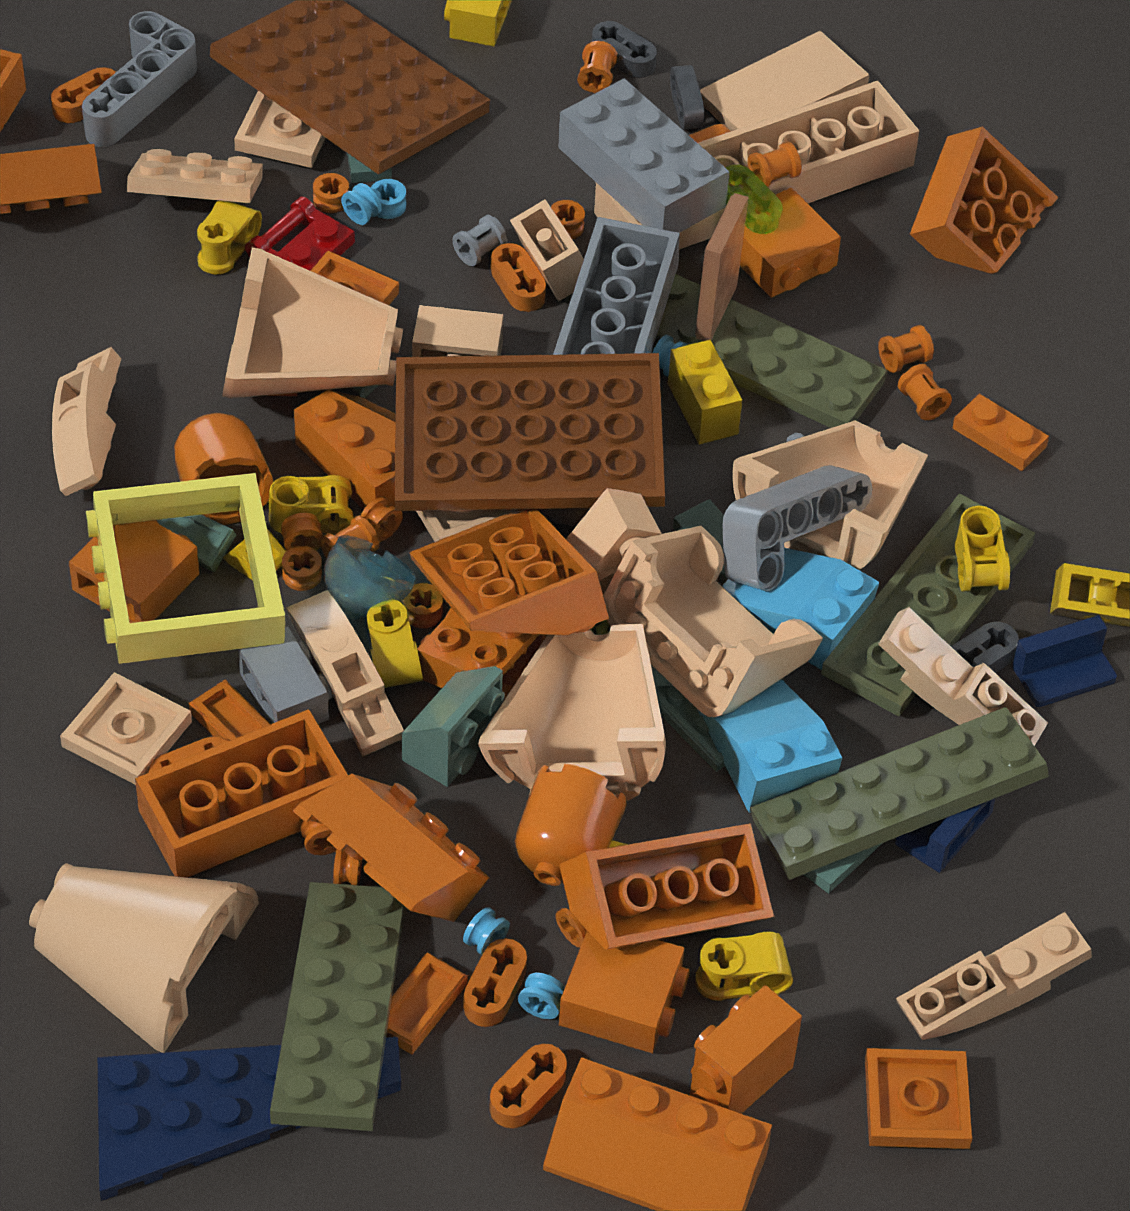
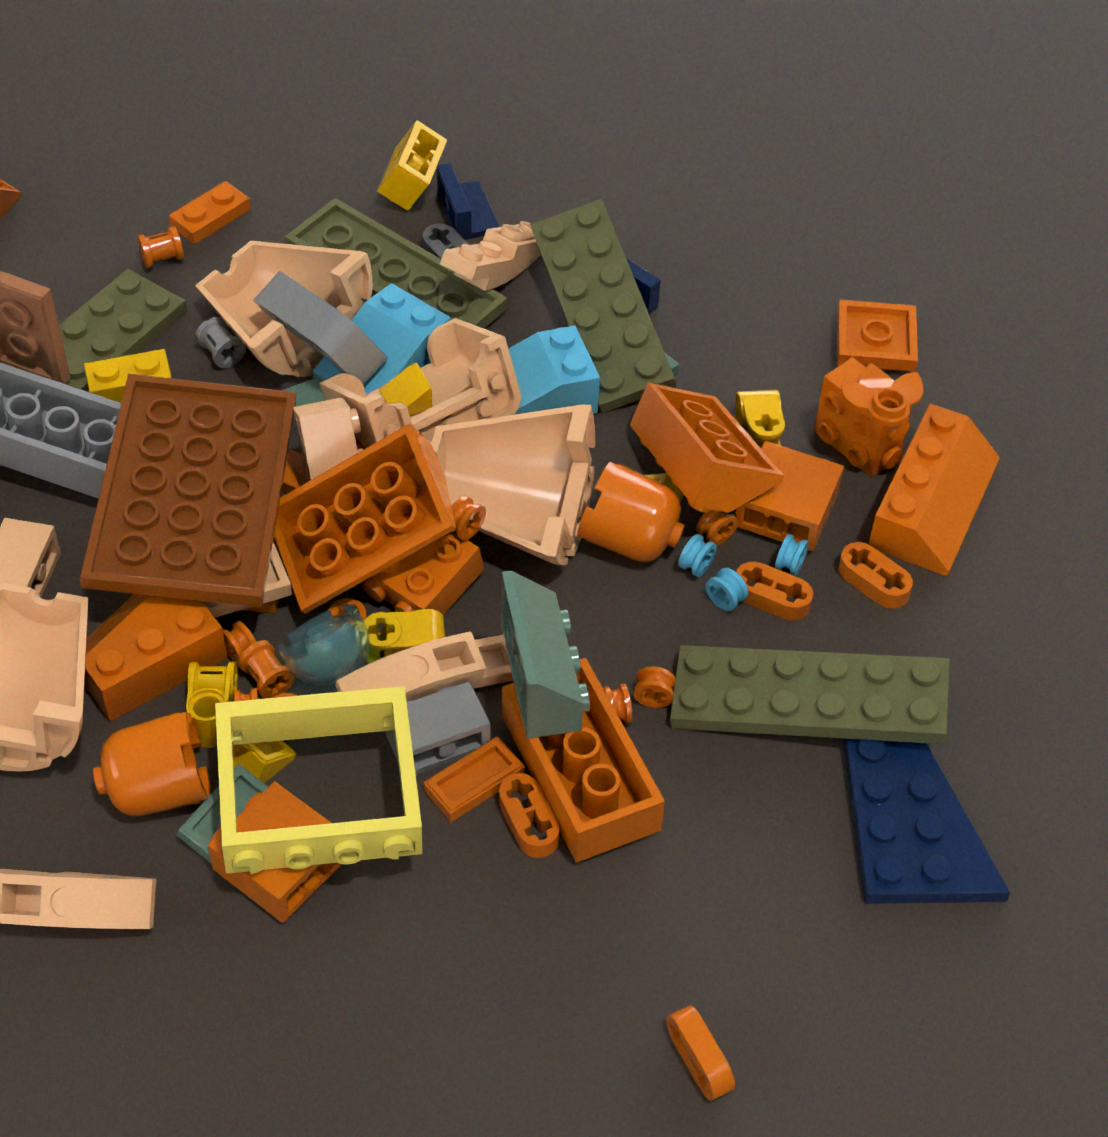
camera: 85 degrees left, 0 degrees up
light nougat cone [29,863,259,1053] -> none
light nougat plate [60,672,192,785] -> none
orange wedge [293,773,489,922] -> none
orange tile [386,952,468,1055] -> none
sand green slope [402,666,505,787] -> none
orange bush [878,325,934,373] -> none
light nougat slope [896,912,1092,1040] -> none
yellow piece [955,506,1010,592] -> none
none -> yellow slope [379,363,433,416]
none -> orange bush [451,496,486,540]
none -> sand green slope [501,571,590,739]
none -> medium azure bush [678,534,717,577]
none -> orange plate [841,363,923,426]

